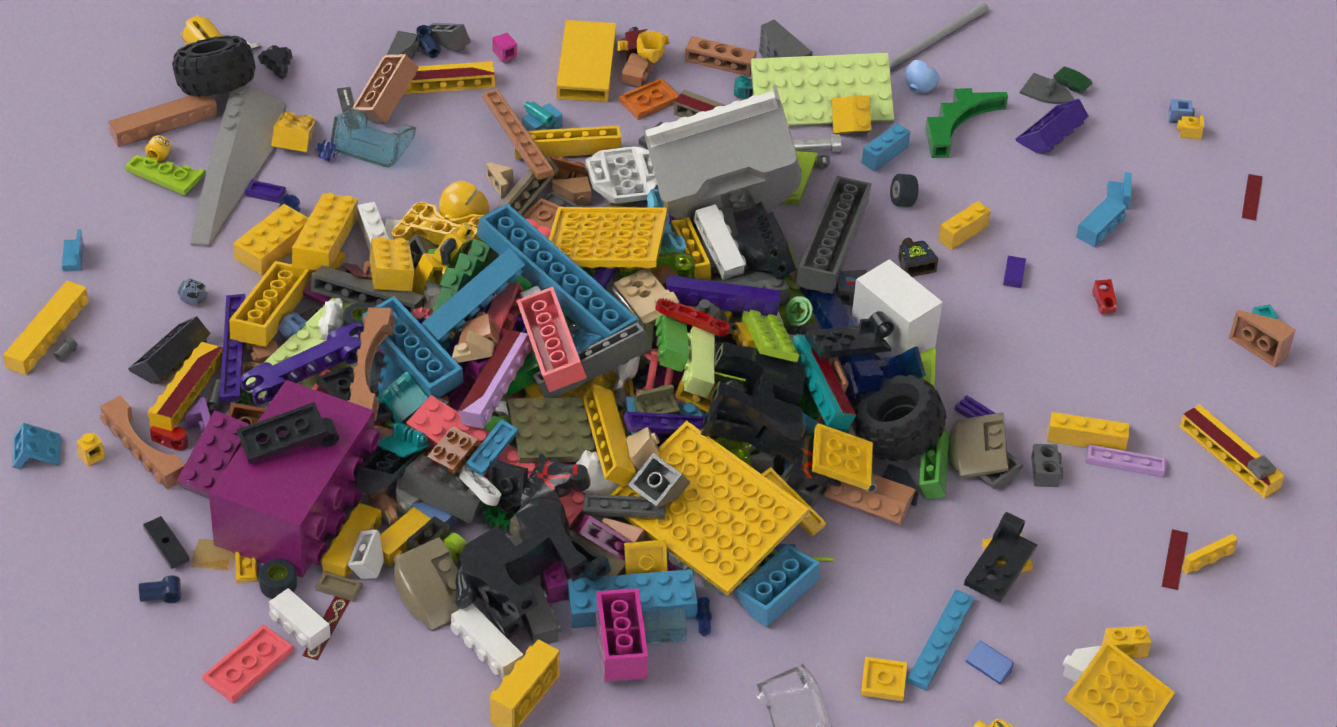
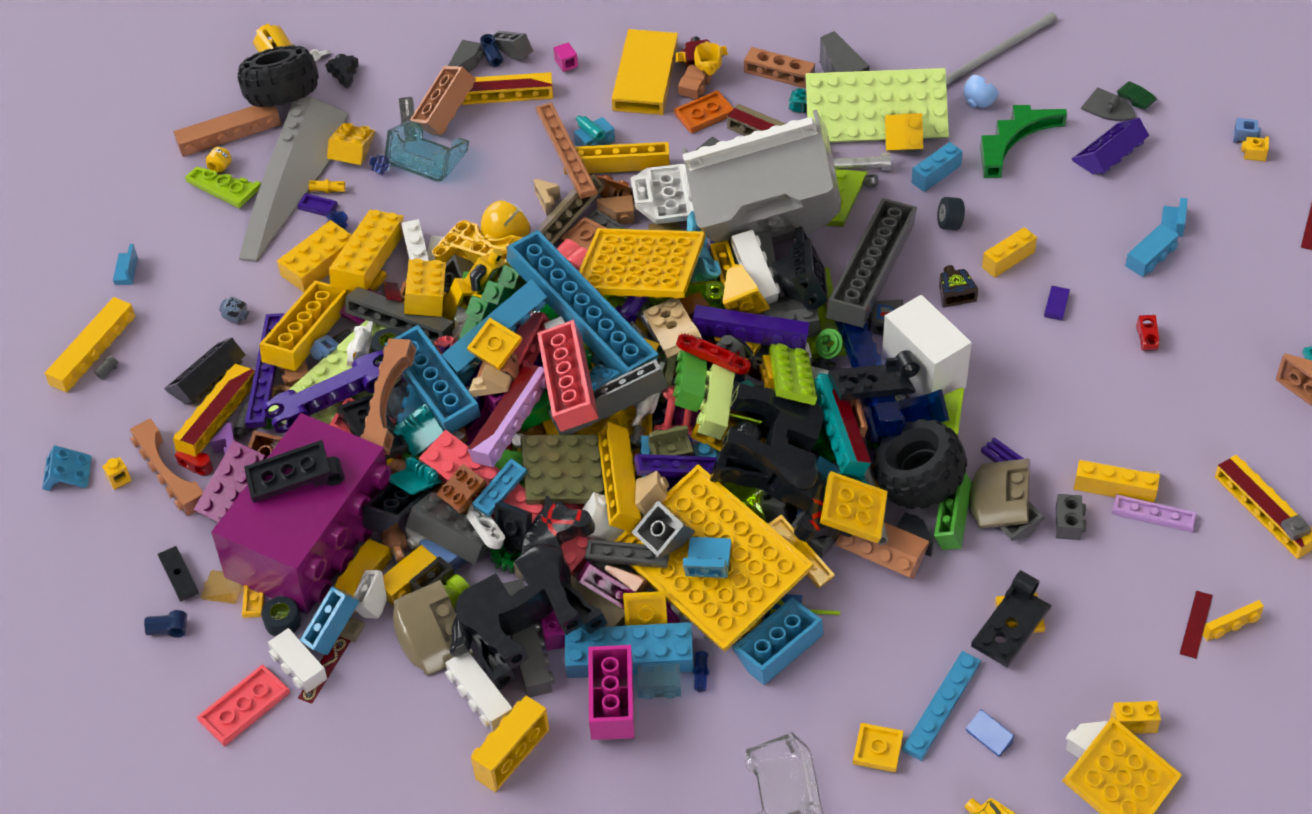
camera: 10 degrees right, 5 degrees up
none -> dark azure brick [300,586,360,655]
none -> yellow pin [309,179,346,193]
none -> yellow plate [467,318,522,371]
none -> dark azure bracket [682,537,731,578]
none -> yellow slope [722,264,770,314]

